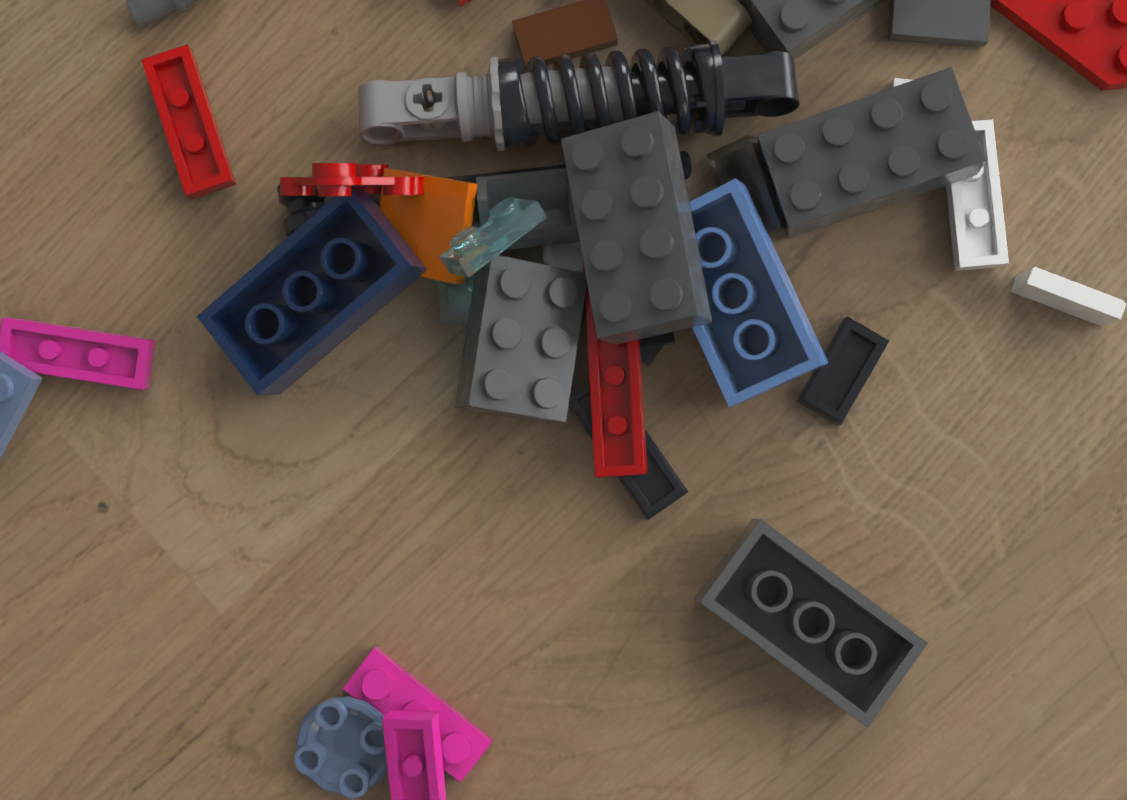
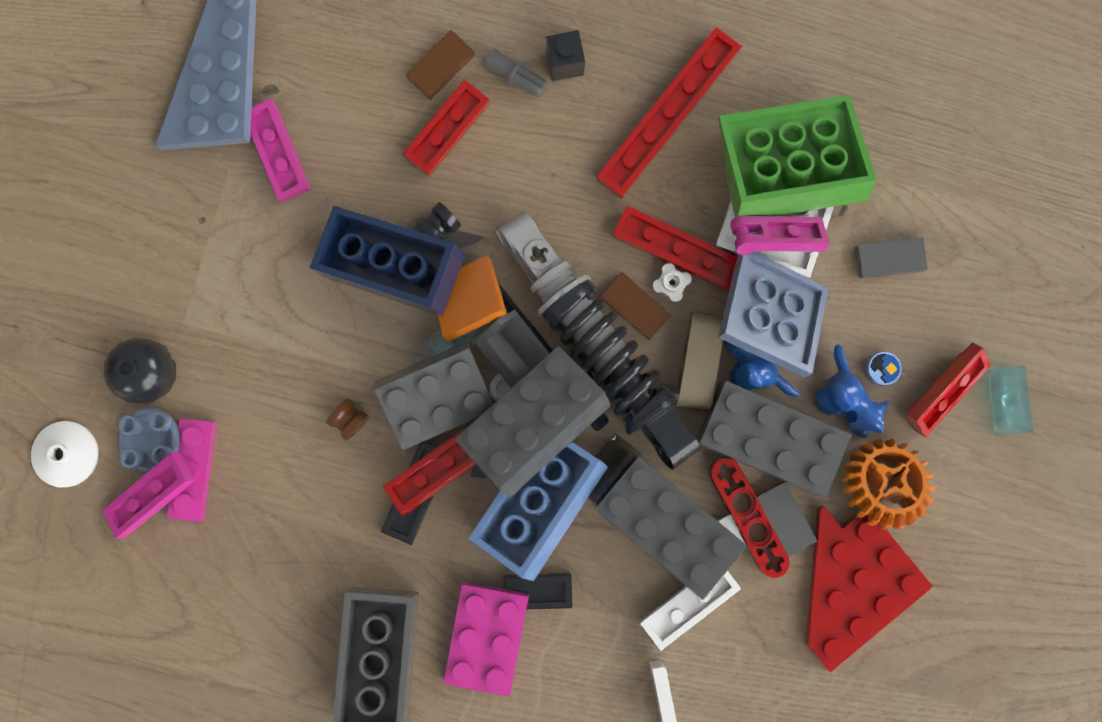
camera: 60 degrees right, 0 degrees up
red plant [280,163,424,196] -> none
clear light blue plate [439,197,547,277] -> none
none -> black cylinder [103,338,176,404]
none -> reddish brown wheel [326,398,369,441]
none -> reddish brown tile [406,30,475,100]
none -> dark pink plate [443,581,529,697]
none -> red beam [709,458,790,578]

